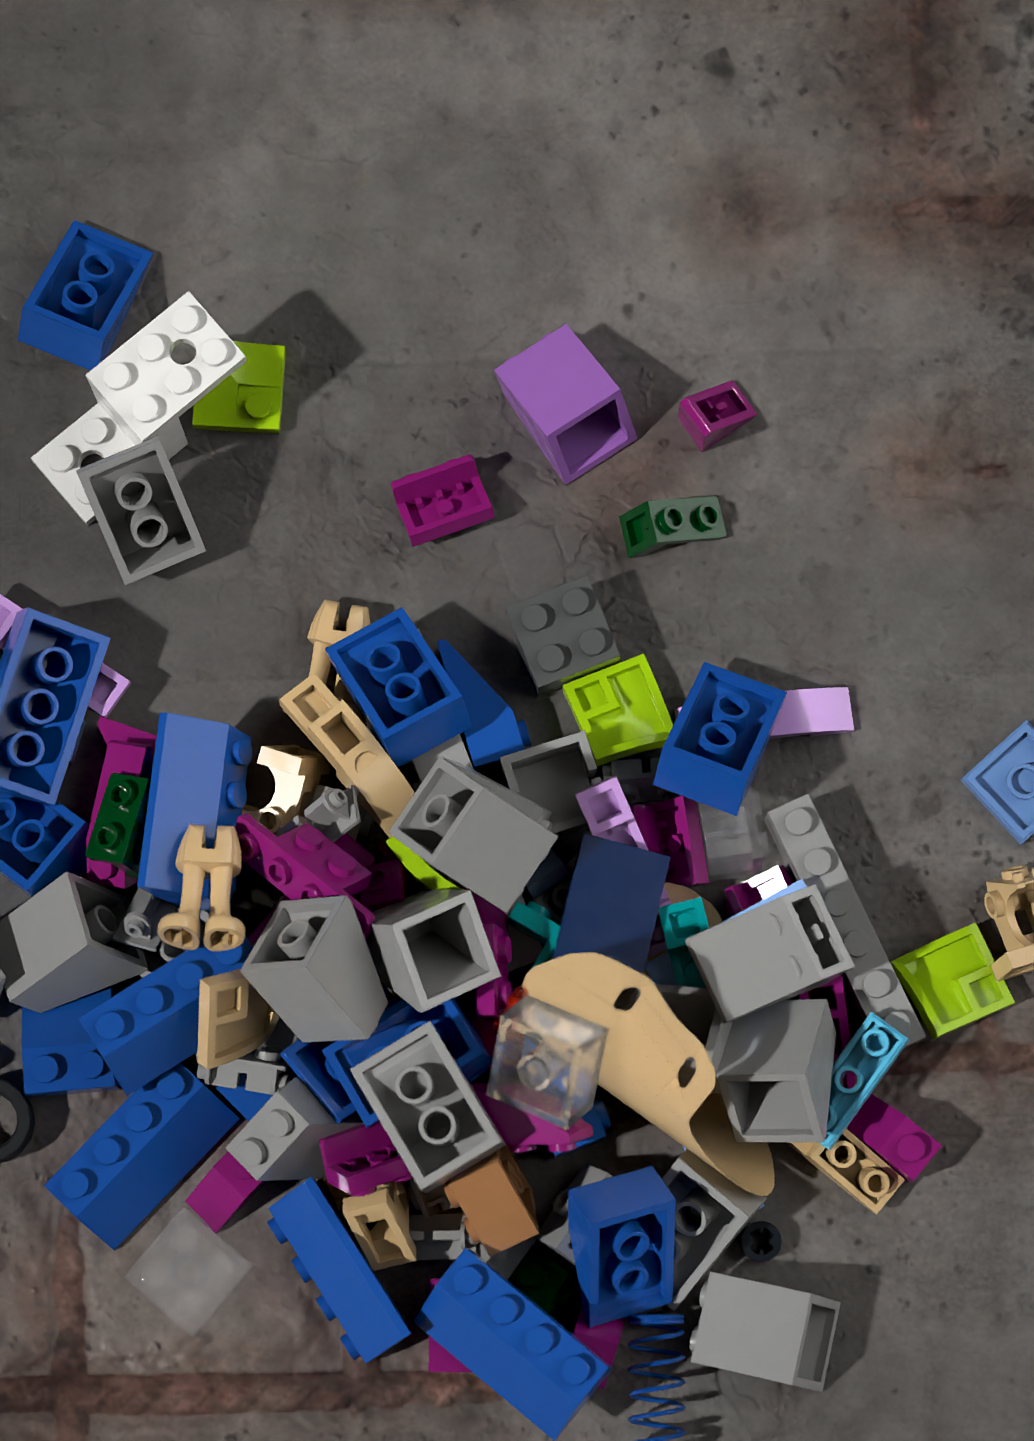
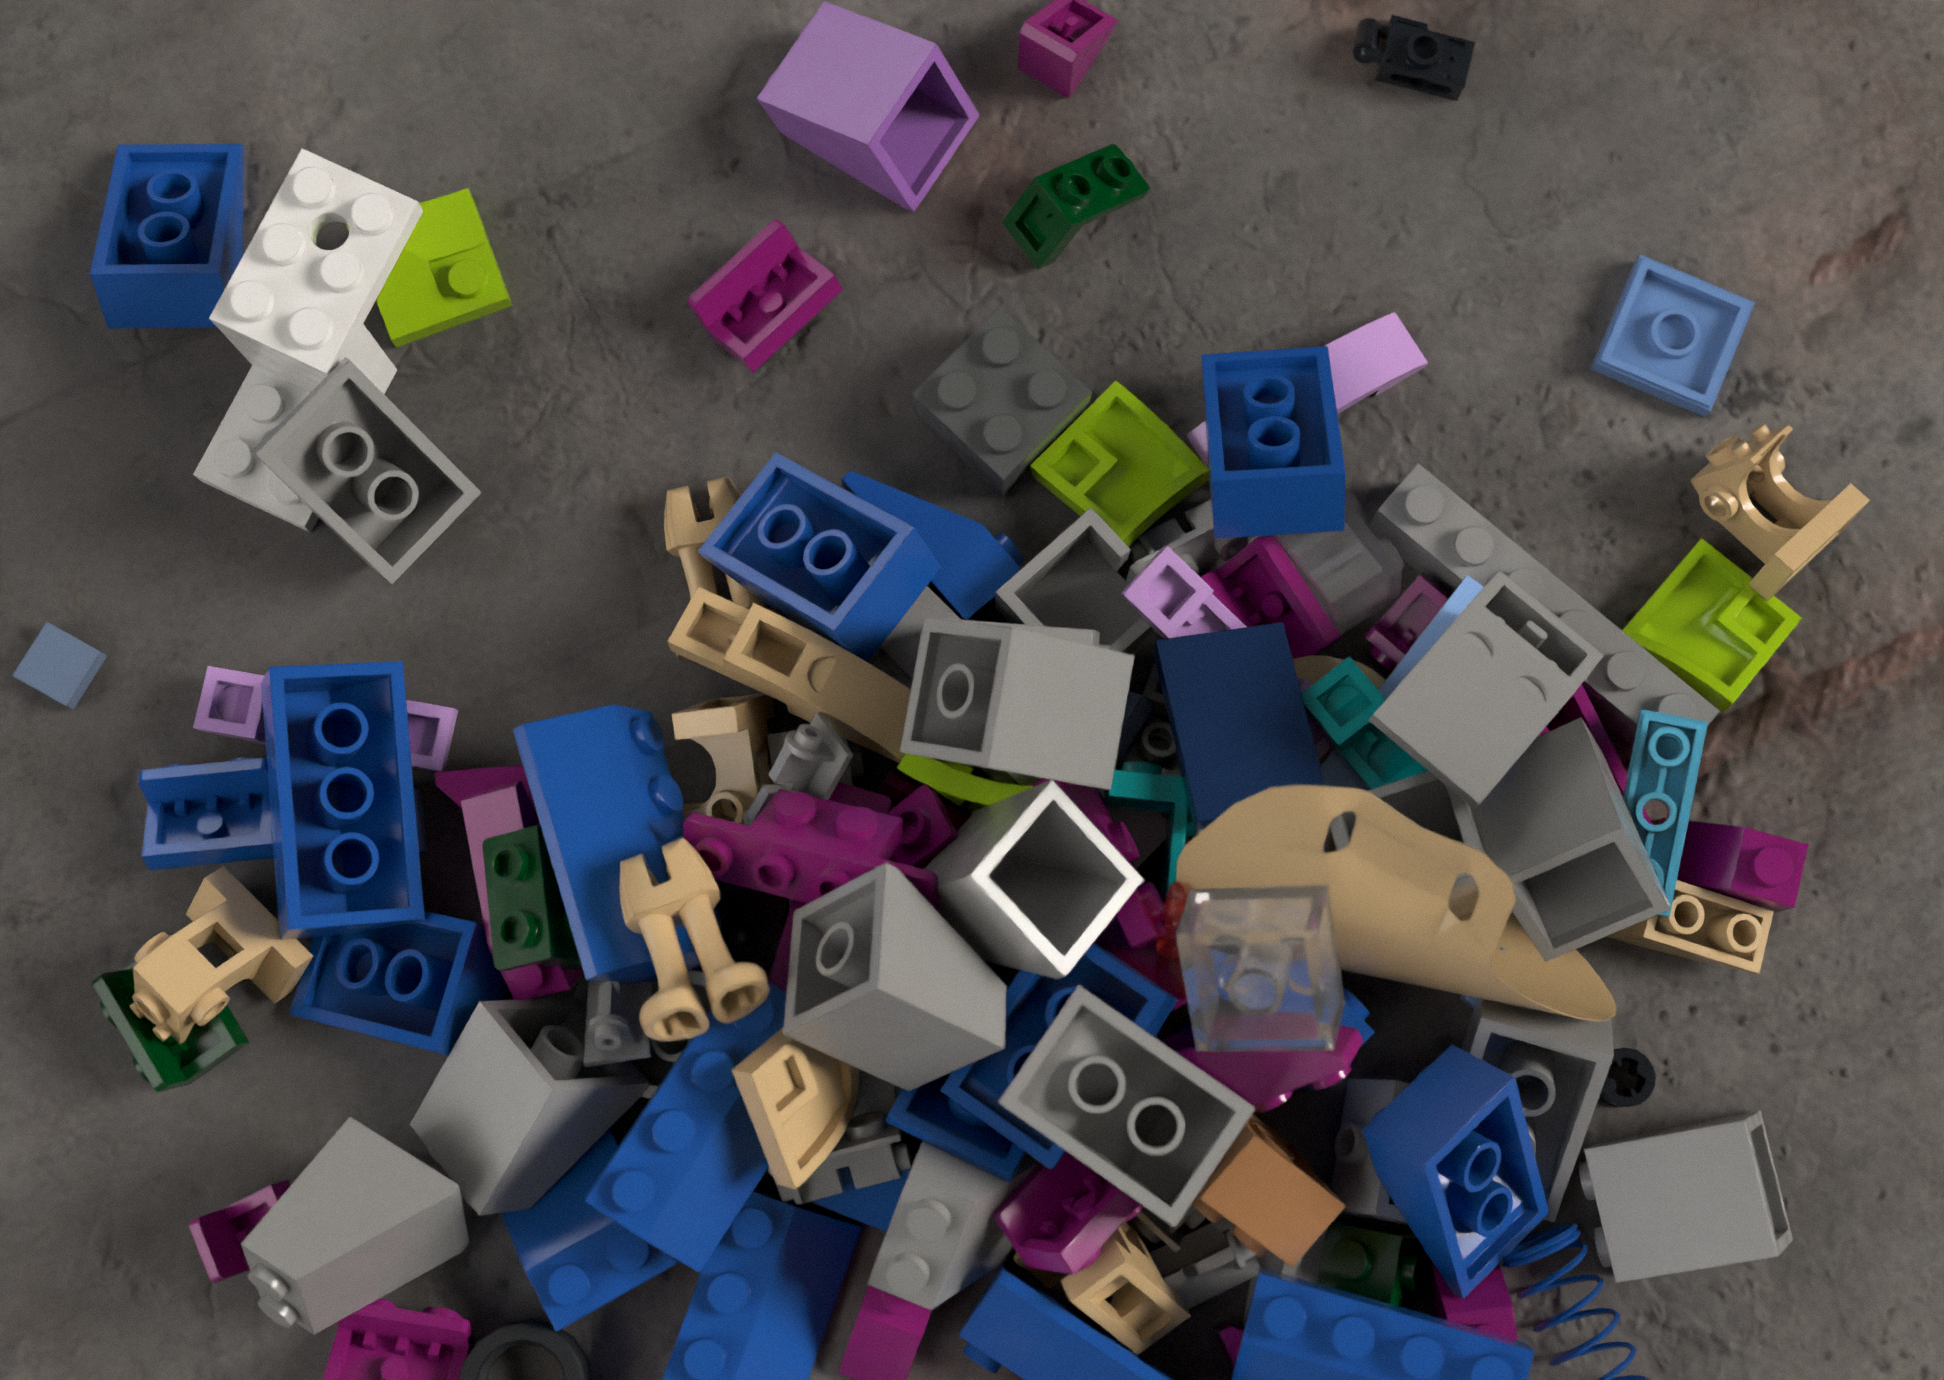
camera: 25 degrees left, 0 degrees up
none -> black piece [1353,15,1475,101]

